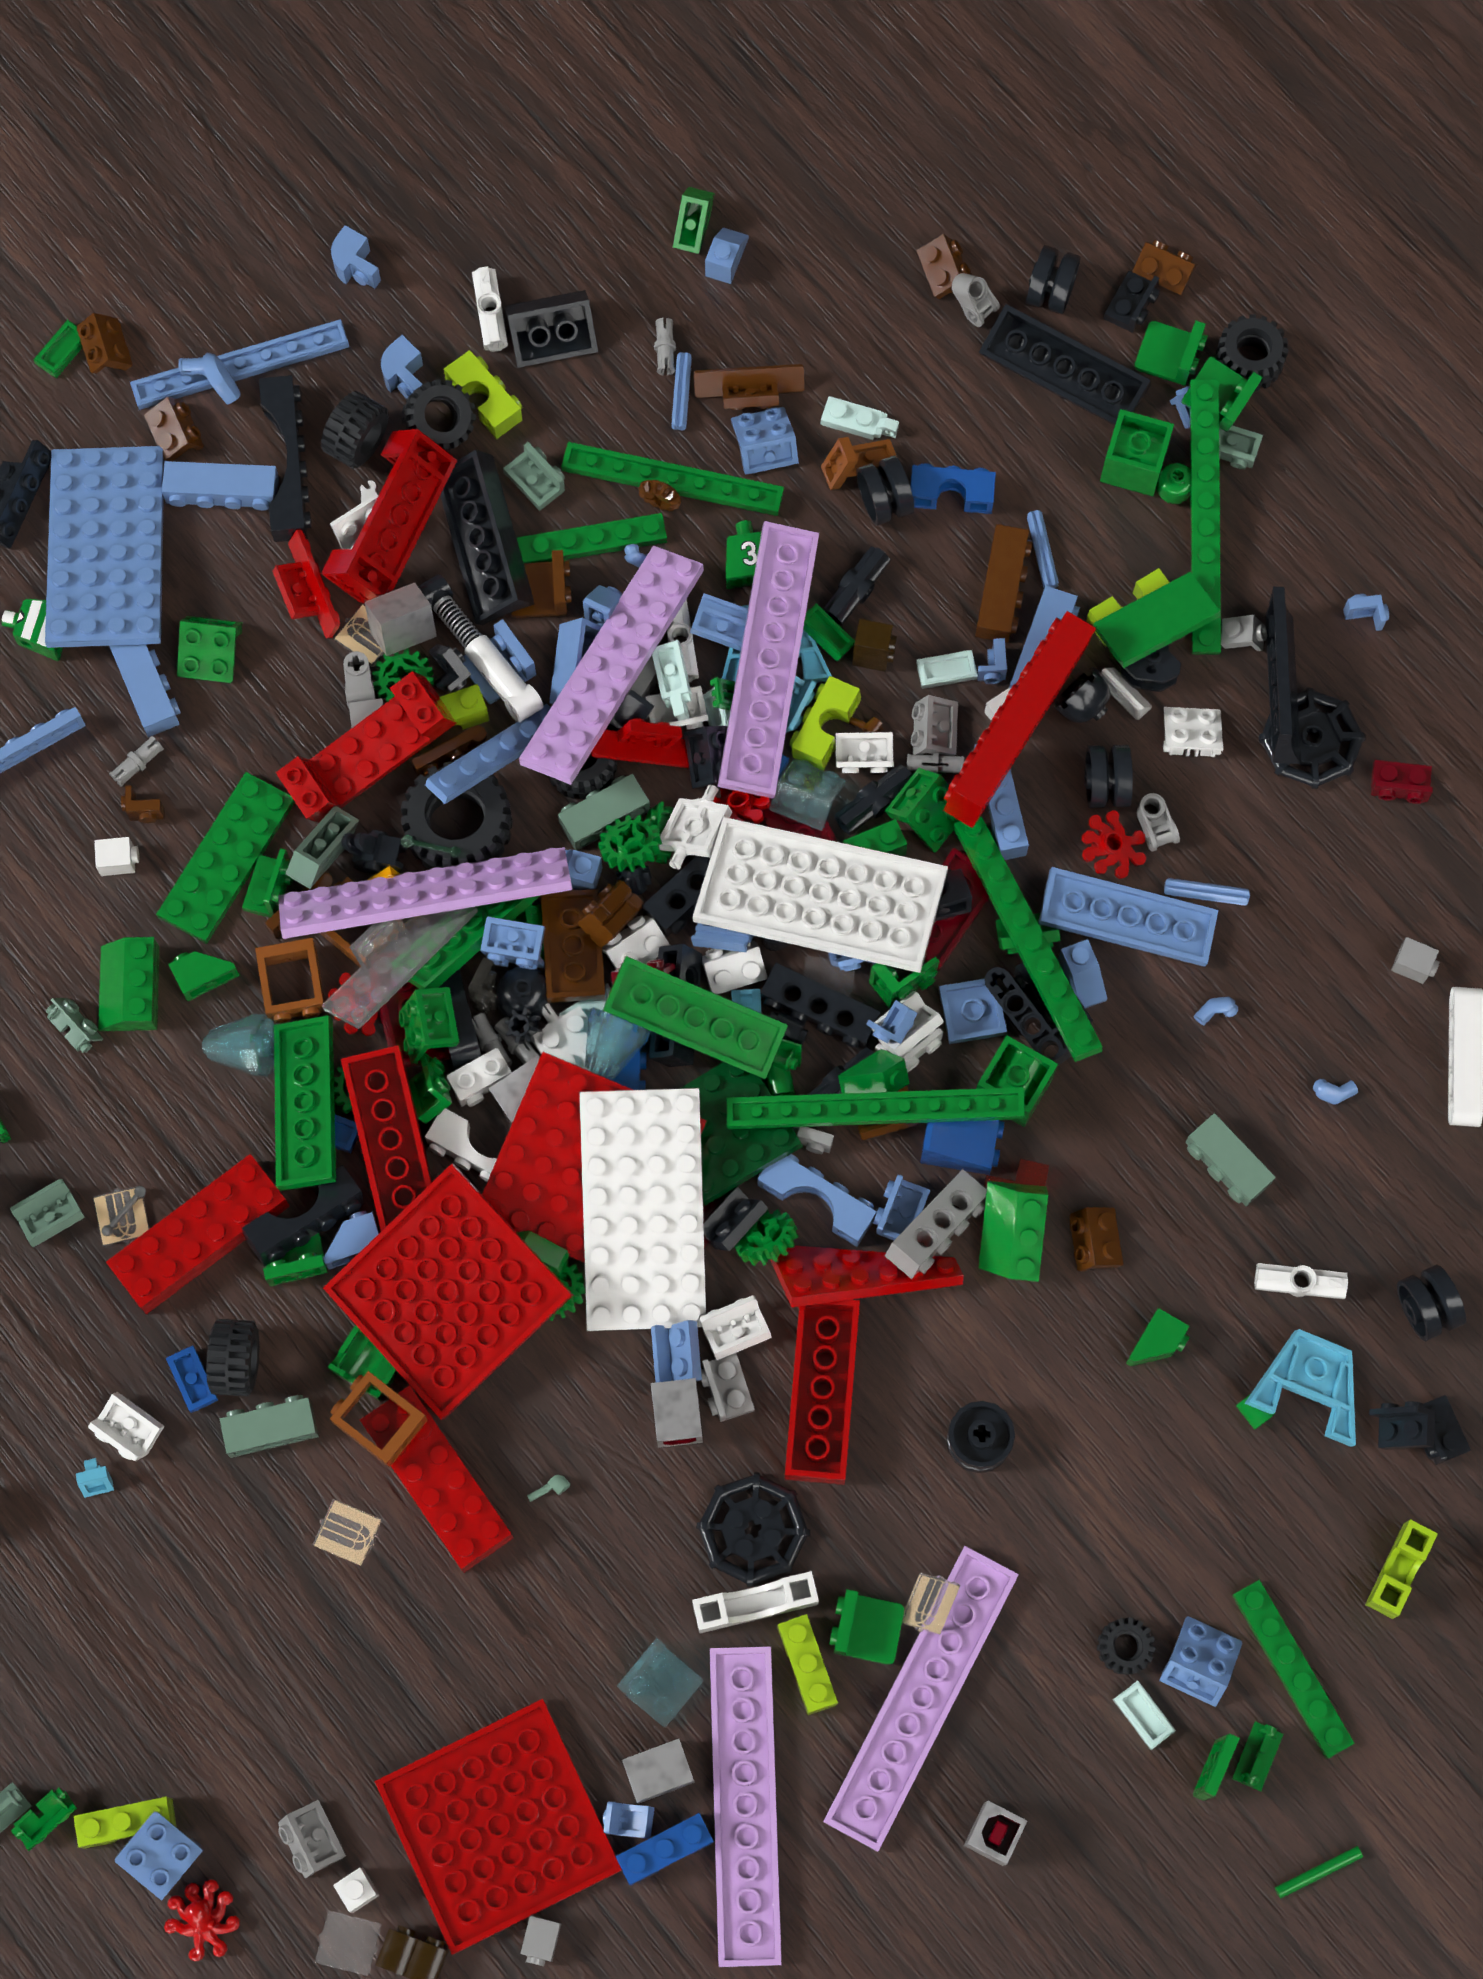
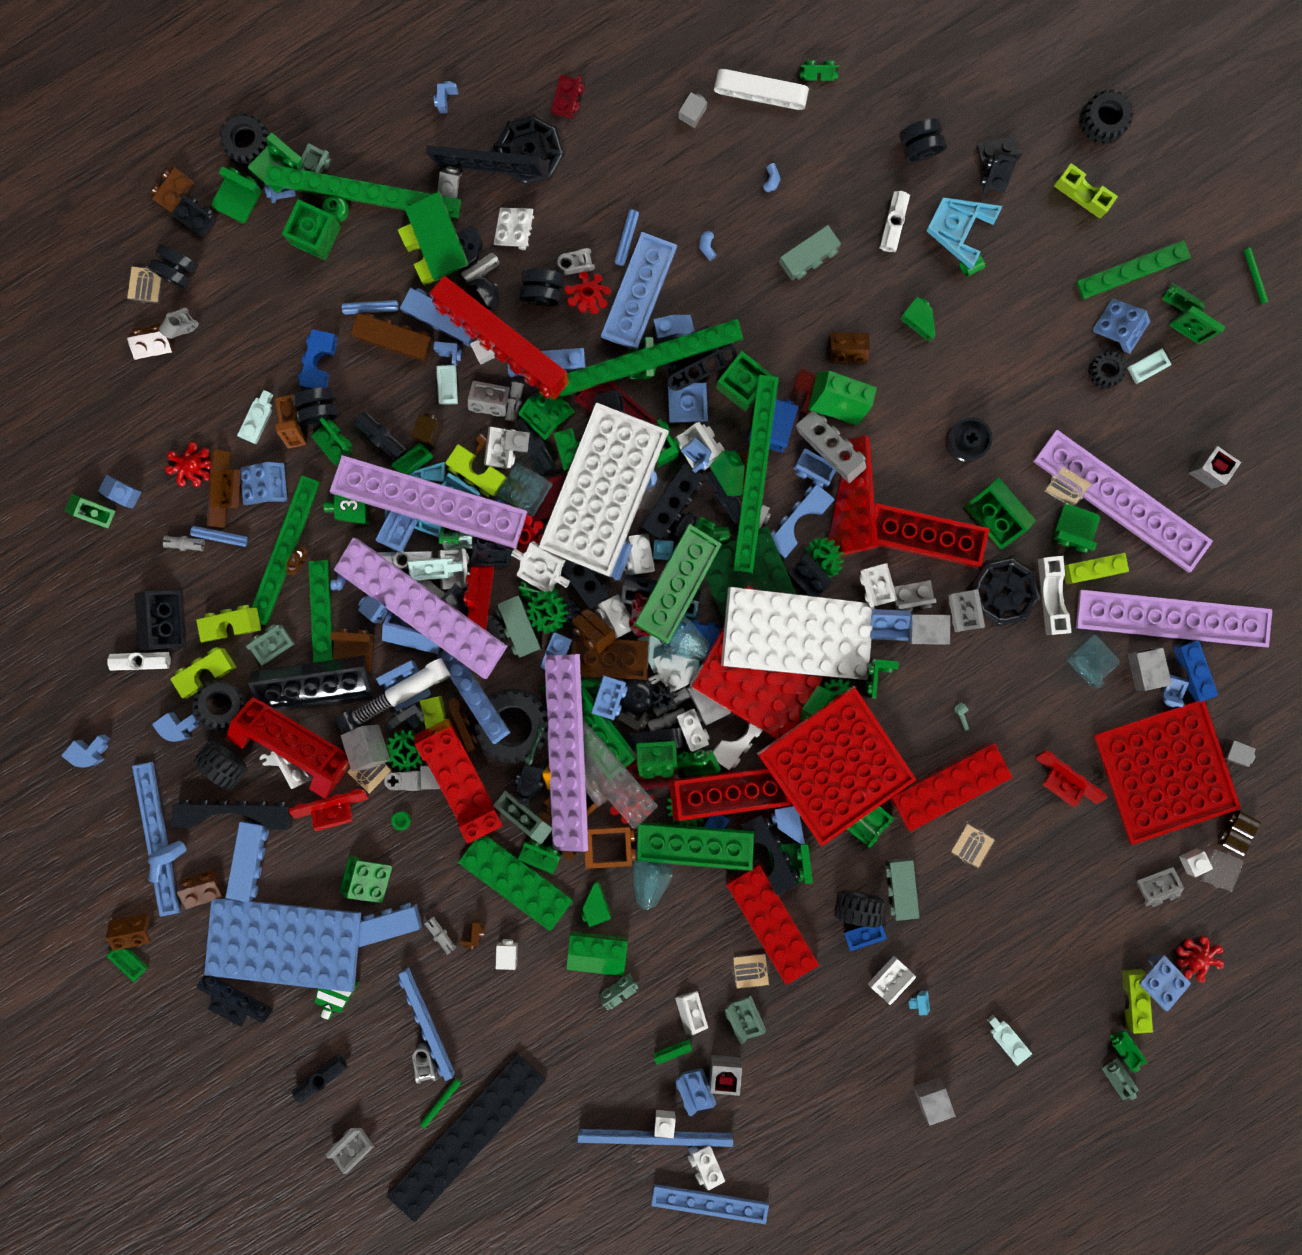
camera: 80 degrees left, 15 degrees up
dark grey hinge [102,1186,147,1236] -> none
dark orange window [330,1371,428,1468] -> none
black arch [979,304,1151,426] -> none
none -> piece [127,266,163,304]
none -> red animal [165,442,211,487]
none -> lime arch [196,605,261,642]
none -> green bracket [311,417,354,466]
none -> green tile [391,811,411,831]
none -> light grey bracket [500,430,529,453]
none -> white slope [675,991,708,1035]
none -> green bracket [864,659,899,699]
none -> light grey bracket [948,589,985,632]
none -> green slope [964,477,1036,549]
none -> light aqua hinge [987,1015,1032,1066]
none -> red bracket [1035,750,1107,807]

